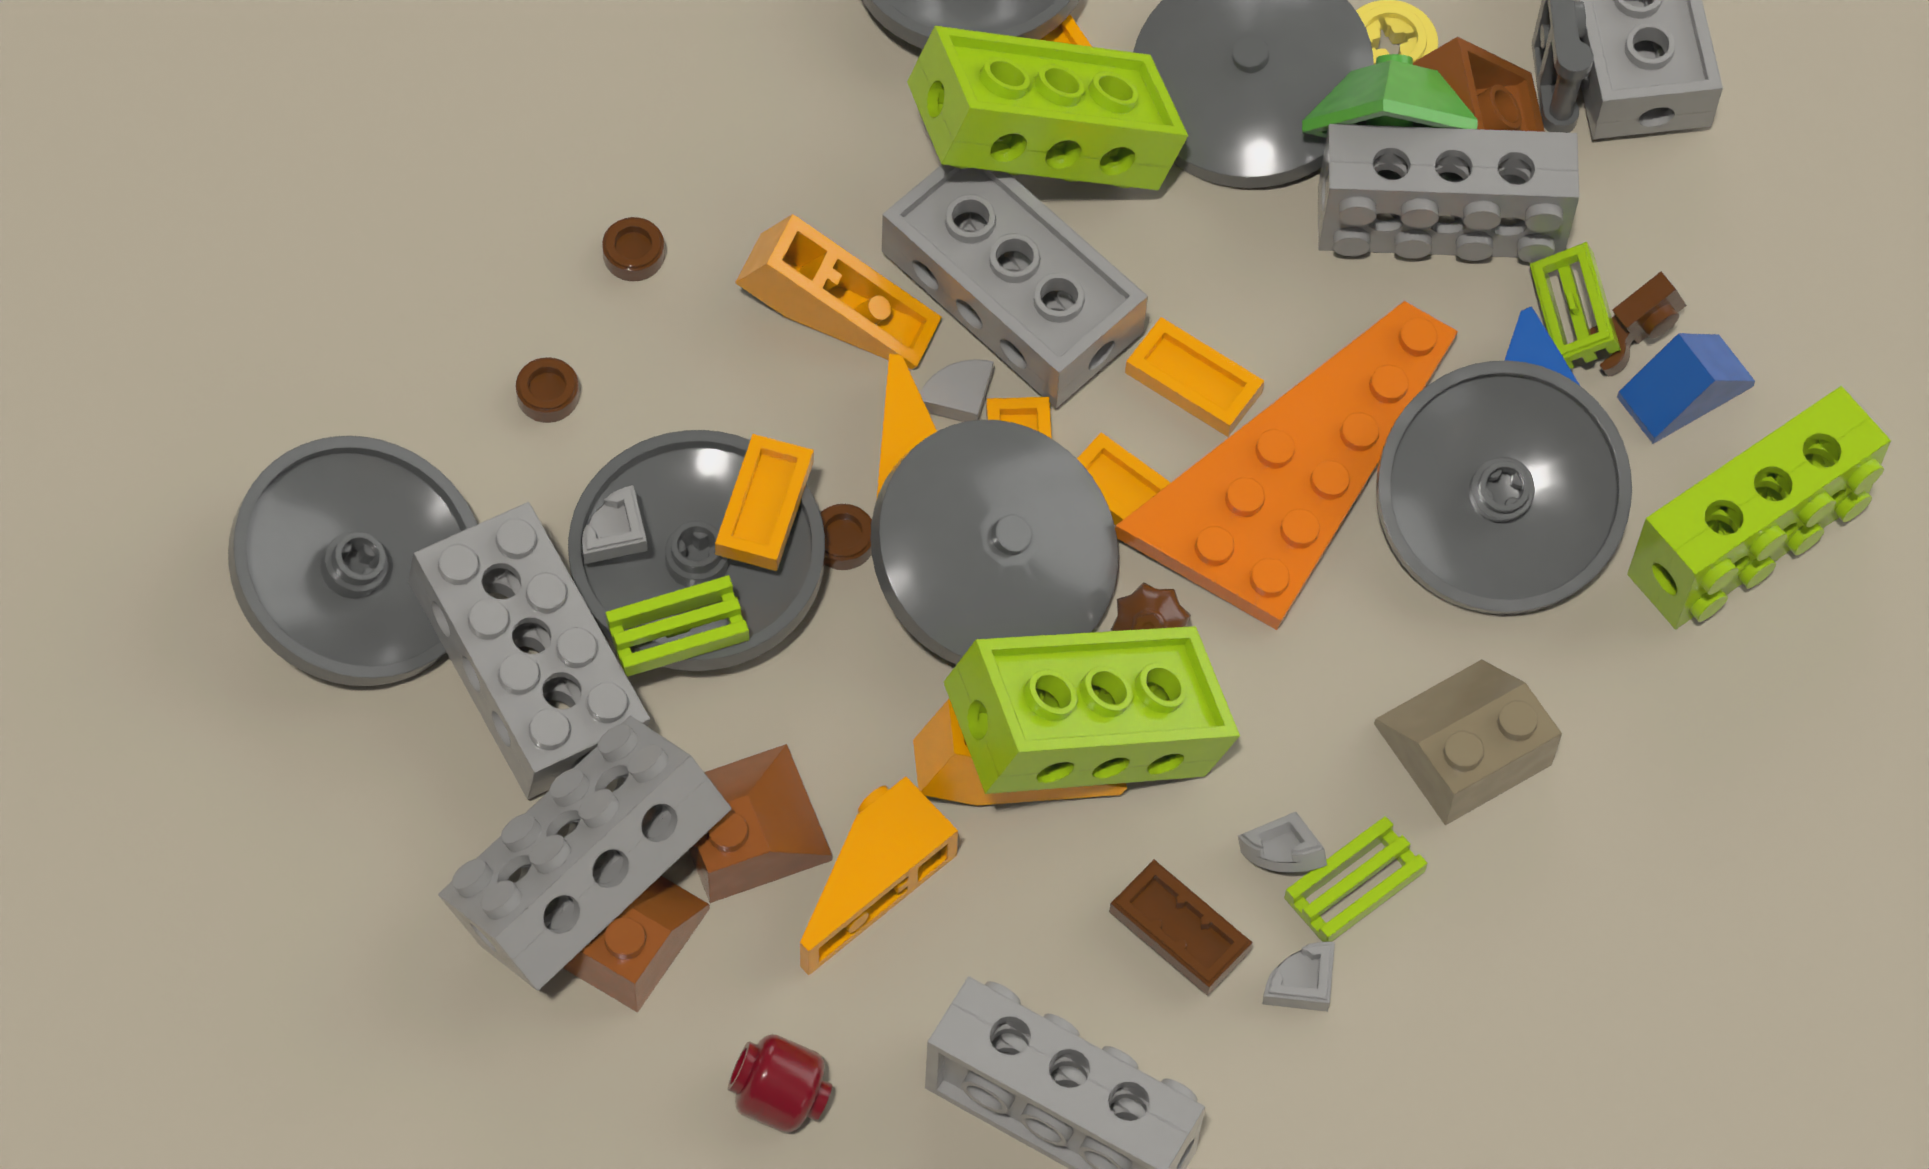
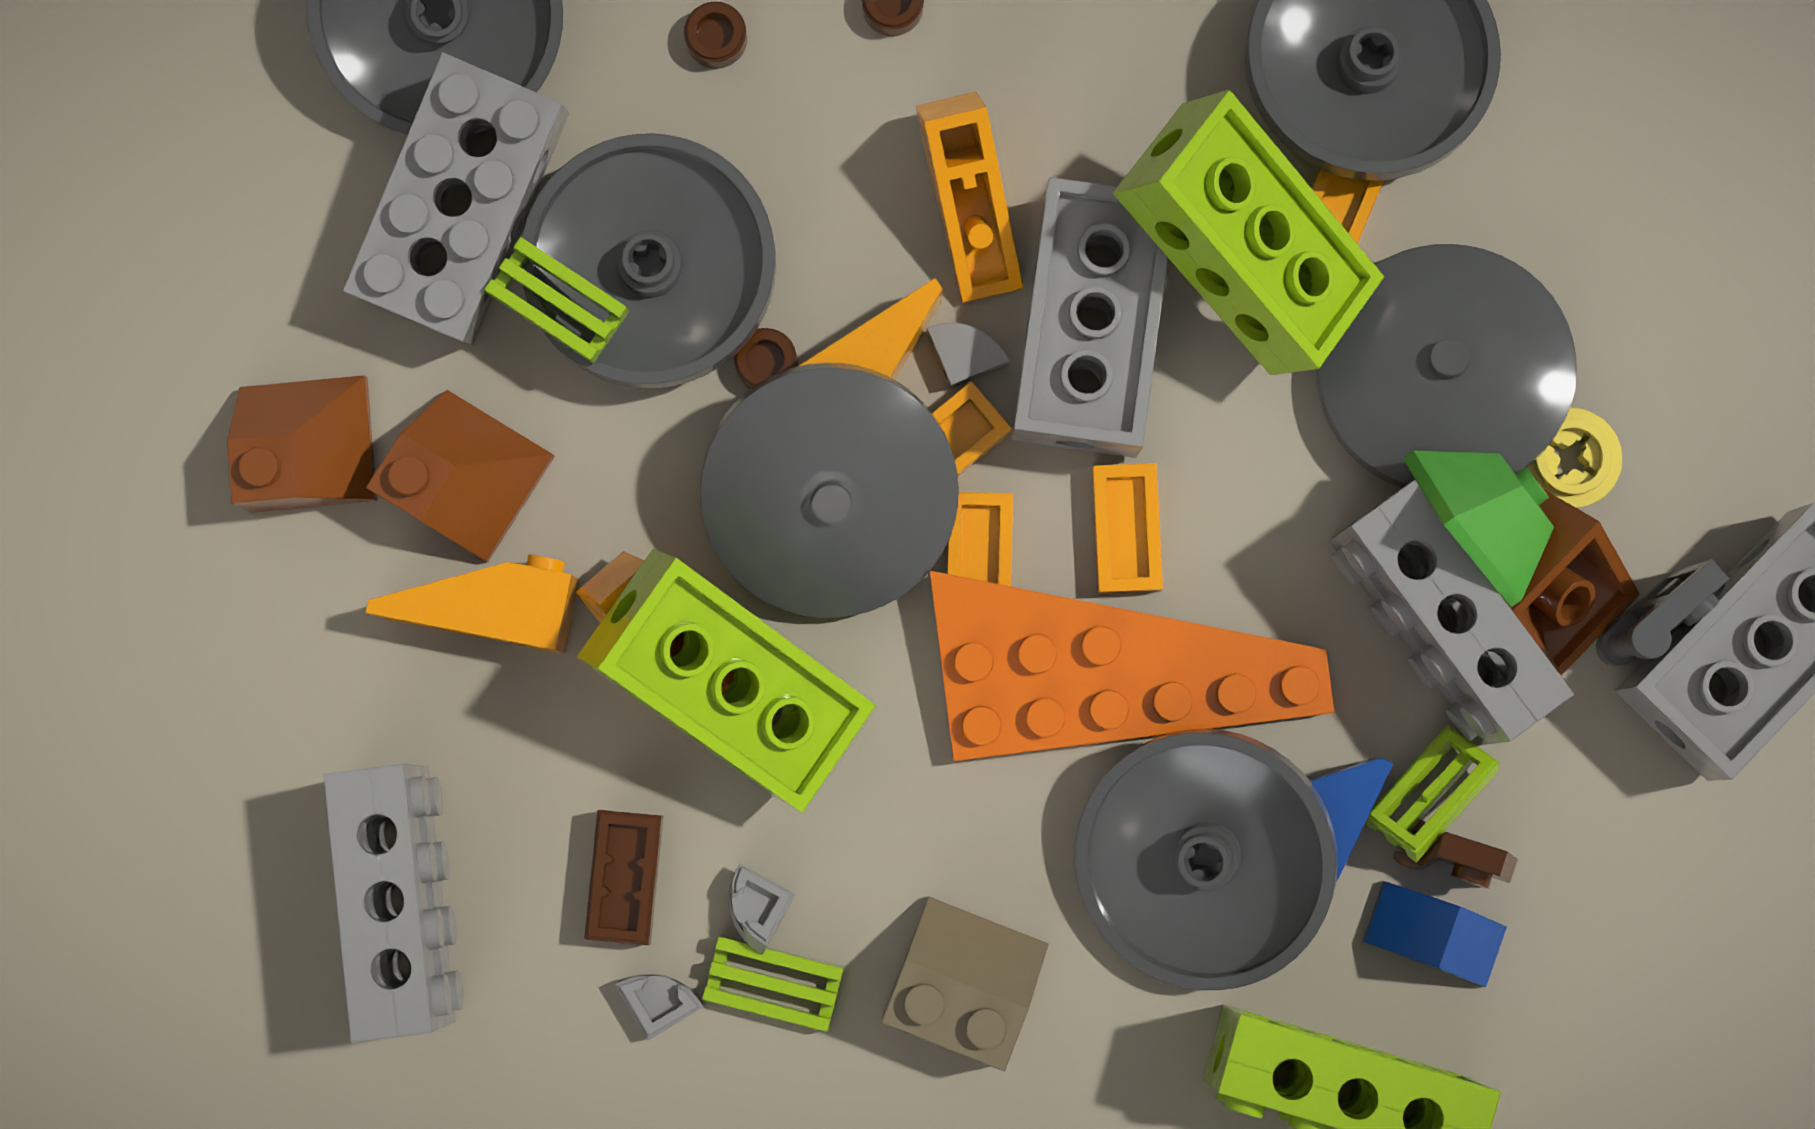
camera: 55 degrees right, 20 degrees up
light grey brick [438,715,732,991] -> none
light grey tile [582,485,647,564] -> none
light orange tile [715,434,814,571] -> none
dark red head [728,1034,832,1133] -> none
reddish brown piece [1111,582,1191,631] -> none

